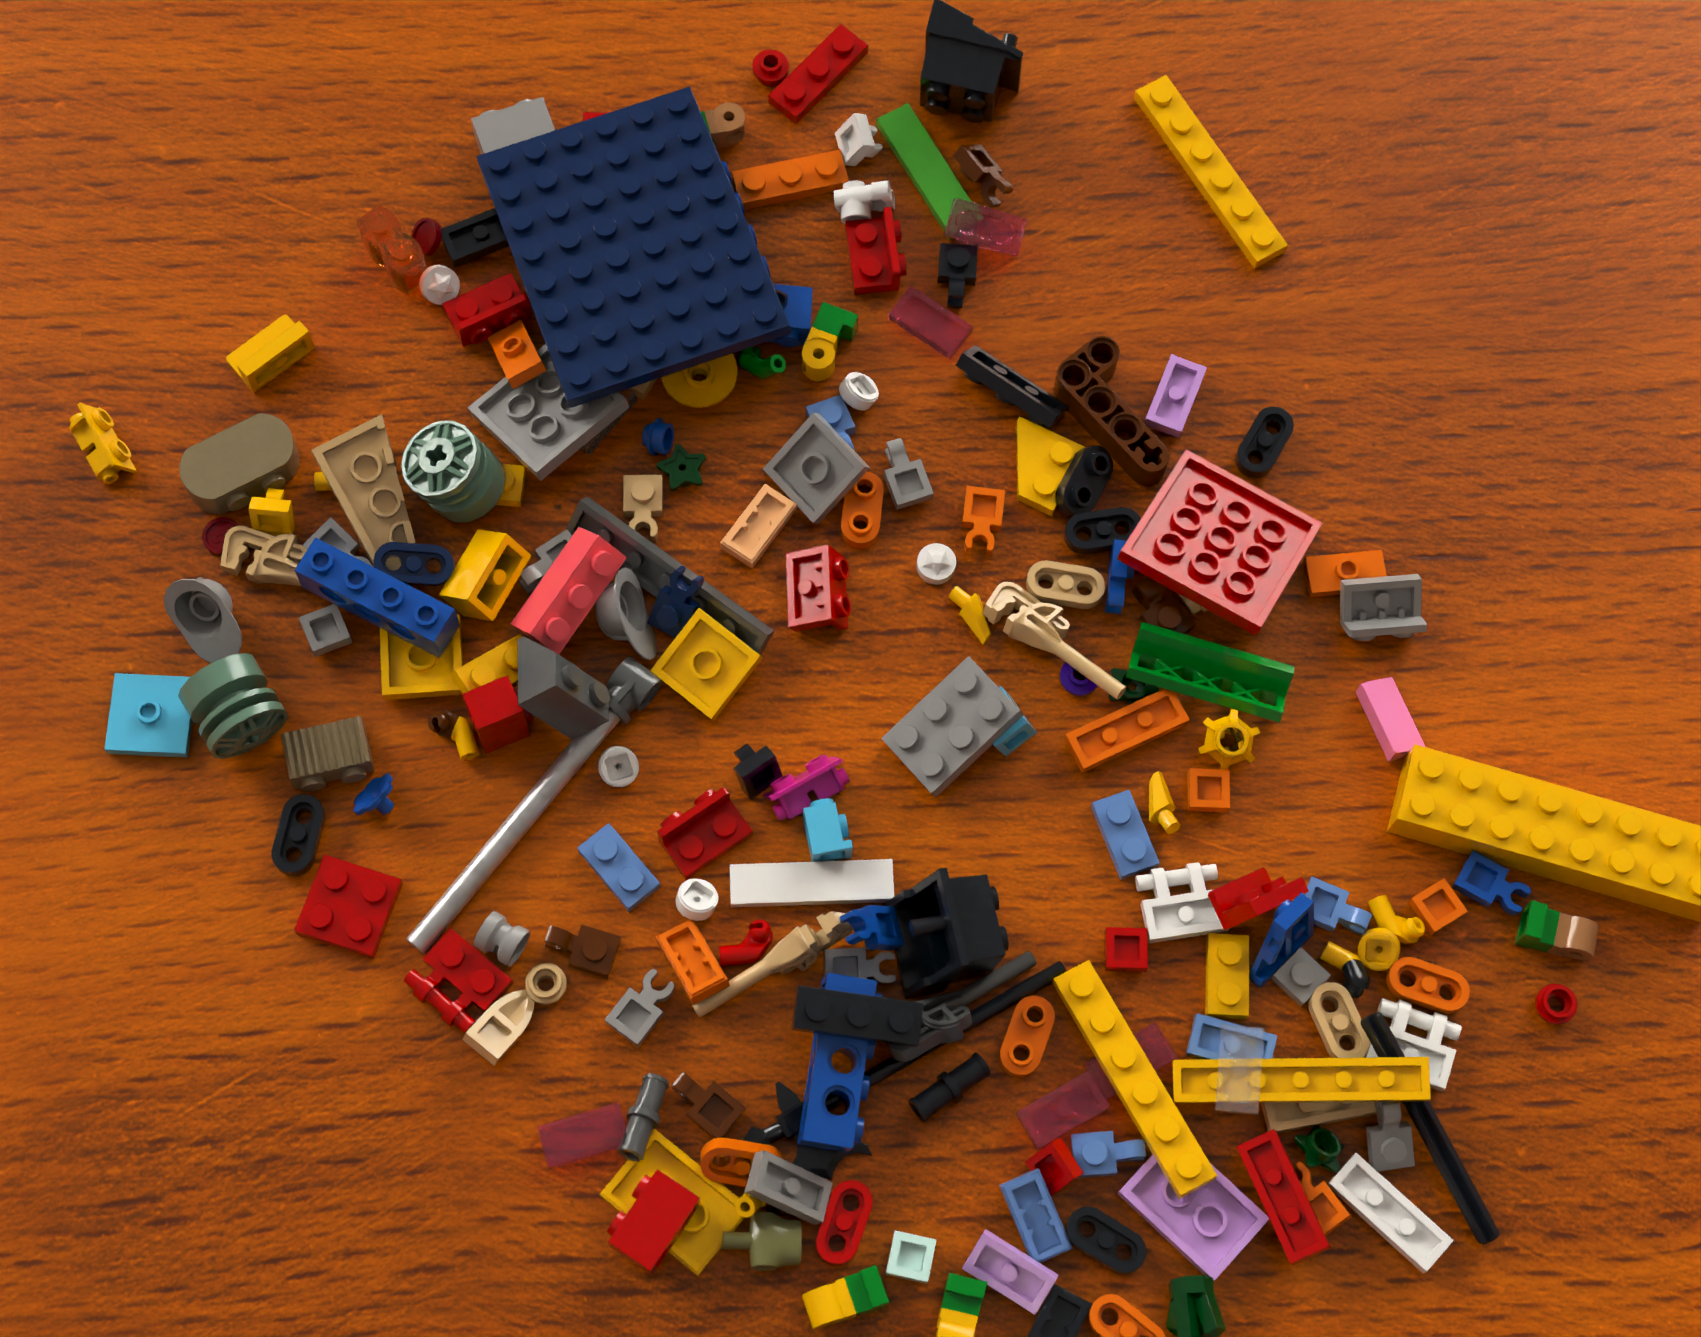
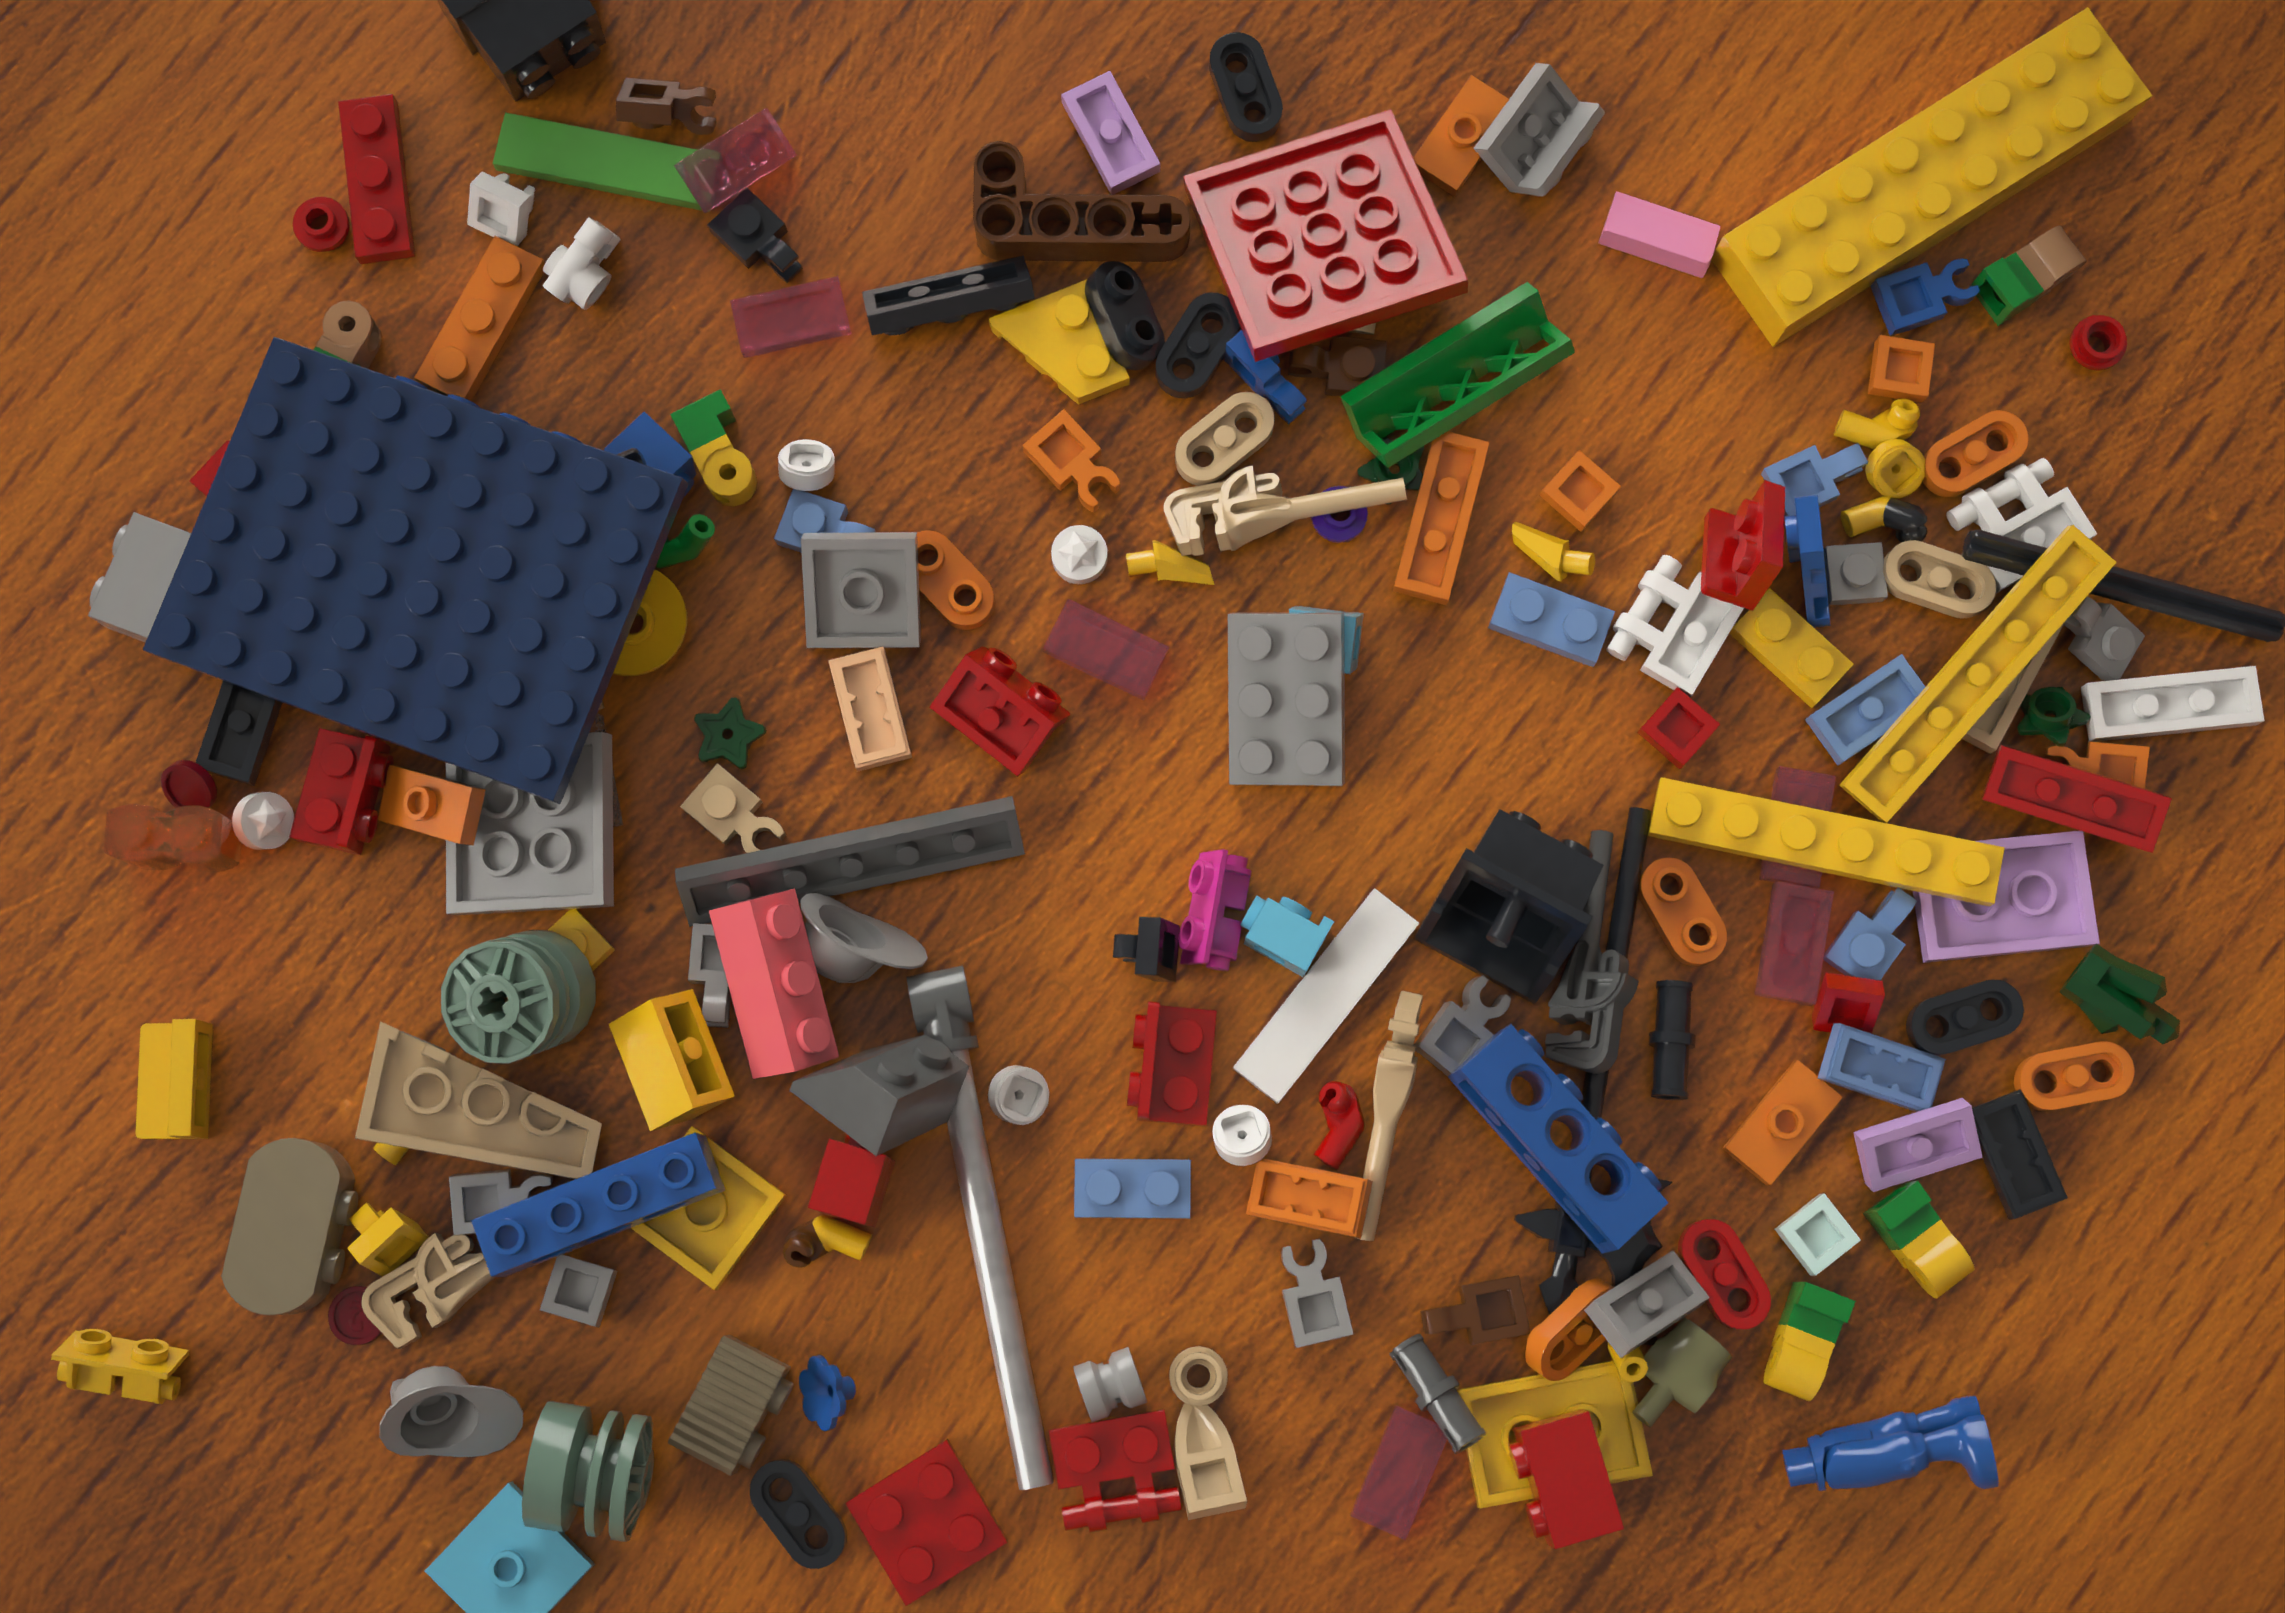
camera: 45 degrees left, 10 degrees up
dark blue plate [373,542,454,586] -> none
yellow plate [451,634,522,693] -> none
reddish brown plate [545,925,621,979] -> none
blue plate [642,418,674,456] -> none
dark blue plate [647,566,704,638] -> none
yellow plate [650,608,763,721] -> none
black plate [791,986,923,1047] -> none
blue plate [840,905,905,951] -> none
red bracket [845,207,906,295] -> none
light grey plate [883,438,934,510] -> none
yellow rock [1198,709,1260,769] -> none
clear plate [1215,1025,1264,1115] -> none
none -> clear pink tile [1043,599,1169,700]
none -> orange plate [1722,1060,1843,1186]

